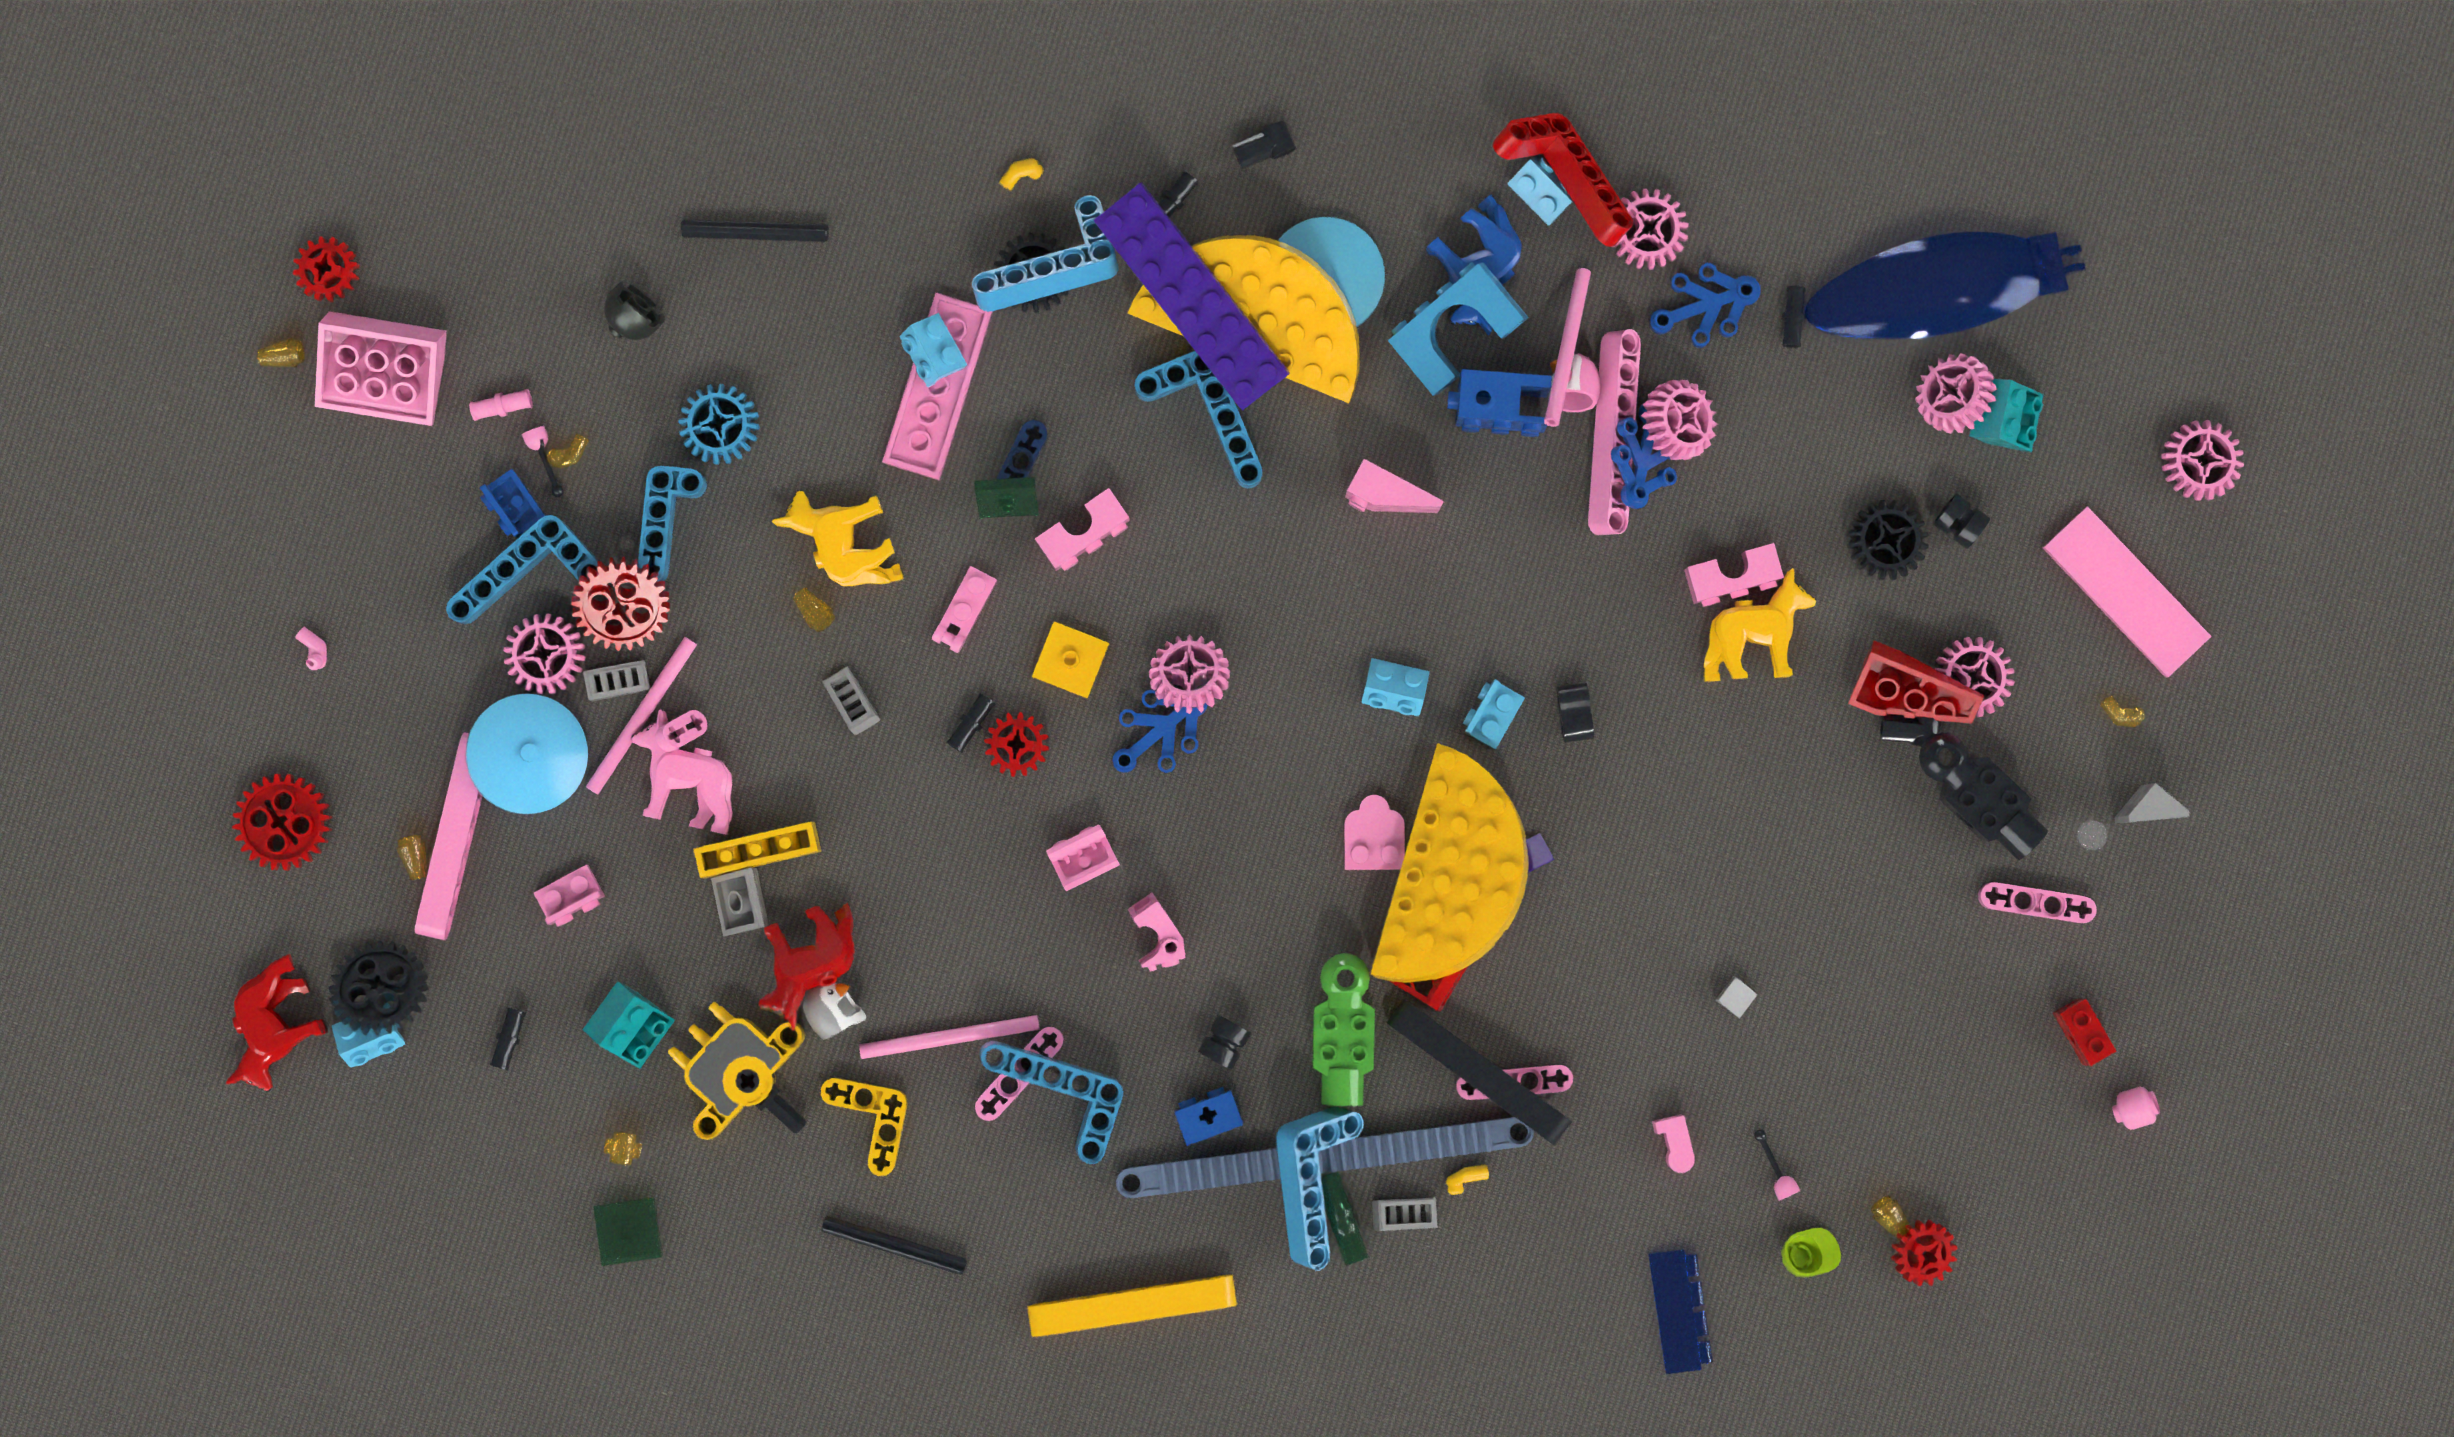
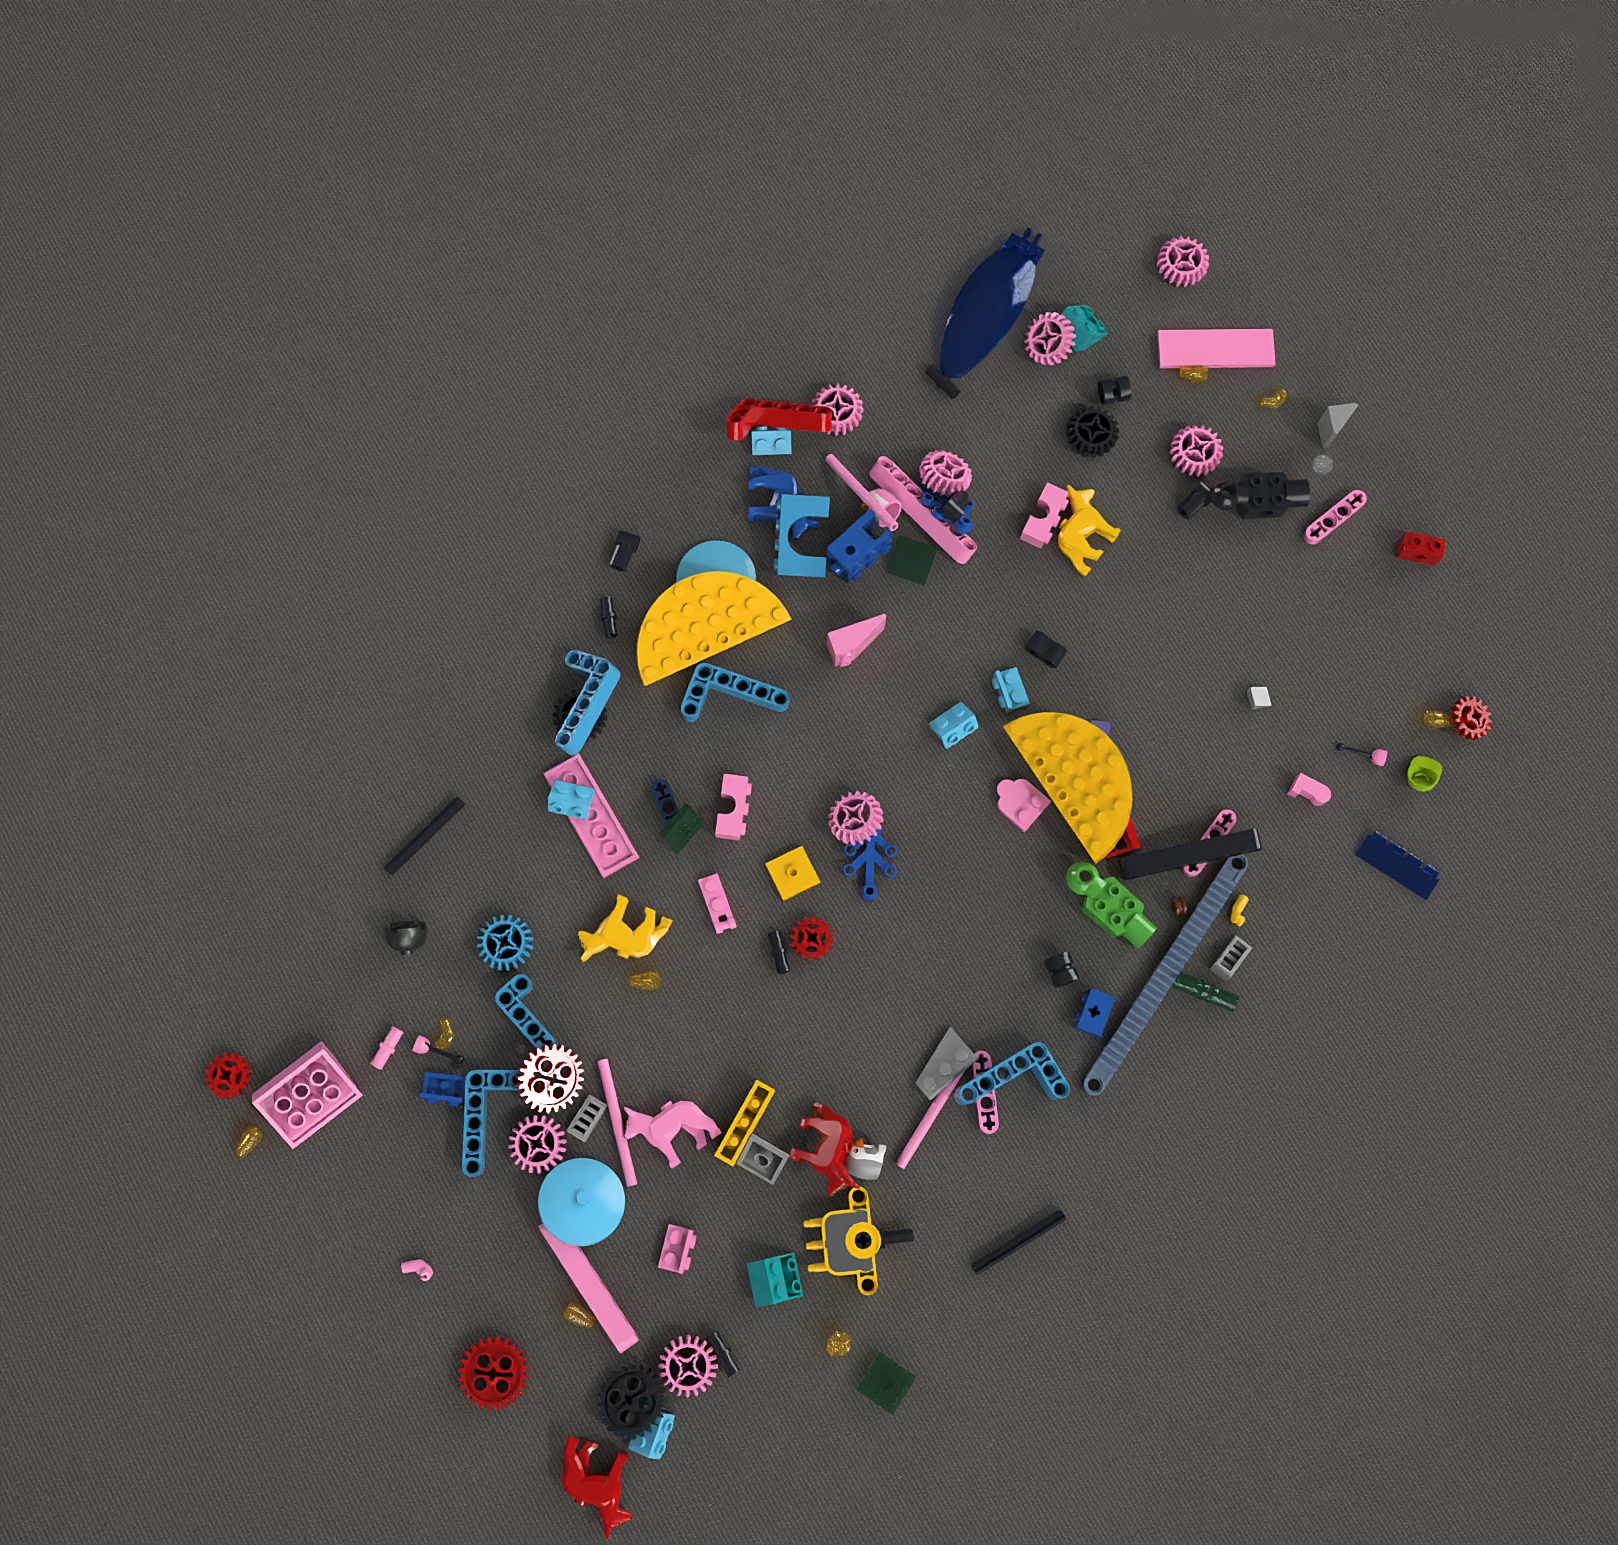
camera: 50 degrees left, 10 degrees down
bright pink beam [655,710,707,752] -> none
yellow beam [821,1078,907,1176] -> none
light grey slope [822,666,880,735] -> none
yellow arm [999,158,1043,191] -> none
yellow beam [1027,1274,1237,1337] -> none
bright pink bracket [1046,825,1120,891] -> none
dark purple plate [1093,182,1290,410] -> none
bright pink tile [1128,892,1185,971] -> none
dark azure beam [1276,1106,1364,1270] -> none
blue plant [1649,263,1761,348] -> none
red wedge [1848,640,1984,724] -> none
bright pink head [2112,1087,2160,1130] -> none
none -> bright pink gear [658,1335,718,1397]
none -> clear green tile [887,536,938,585]
none -> light grey wing [916,1027,978,1101]
none -> black piece [939,491,969,524]
none -> reddish brown bush [1171,896,1187,916]
none -> clear yellow cone [1179,365,1208,384]

